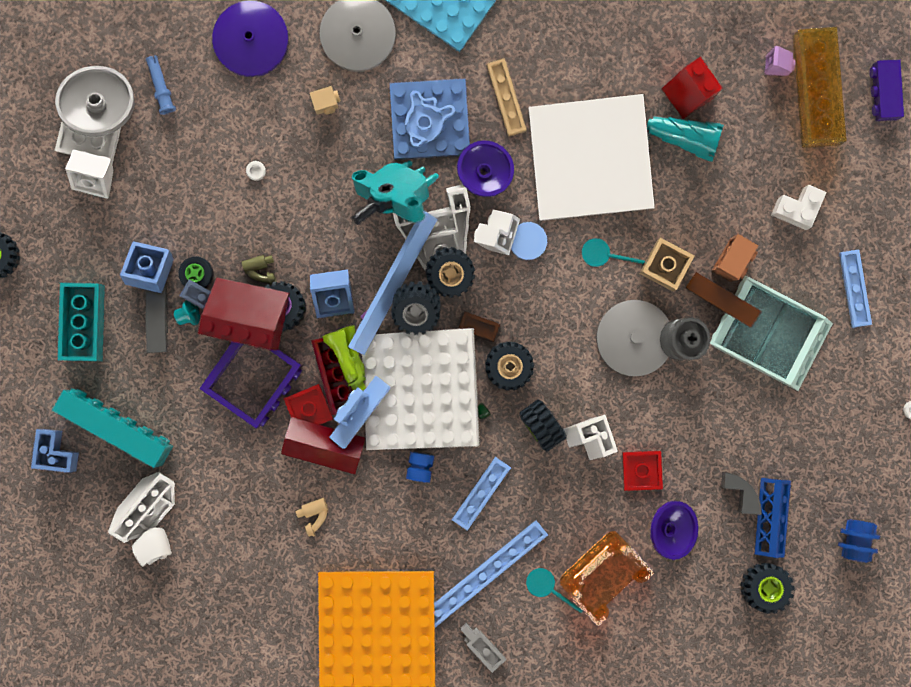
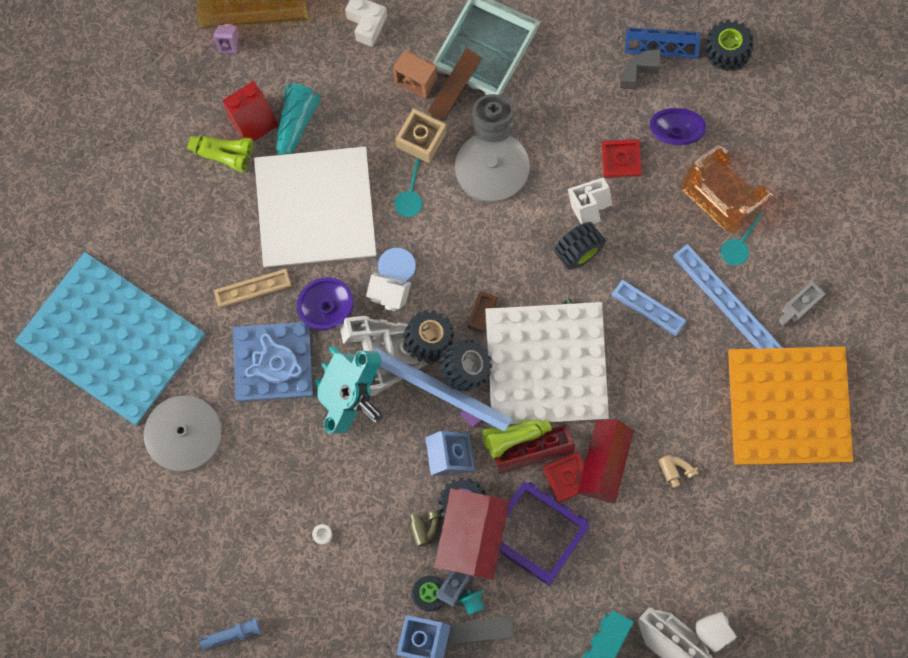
camera: 85 degrees left, 15 degrees down
dark purple dish [212,0,289,77] -> none
tan brick [310,86,340,115] -> none
light blue bracket [329,376,390,449] -> none
blue wheel [406,452,434,483] -> none
black wheel [485,341,534,391] -> none
none -> lime piece [187,135,253,173]

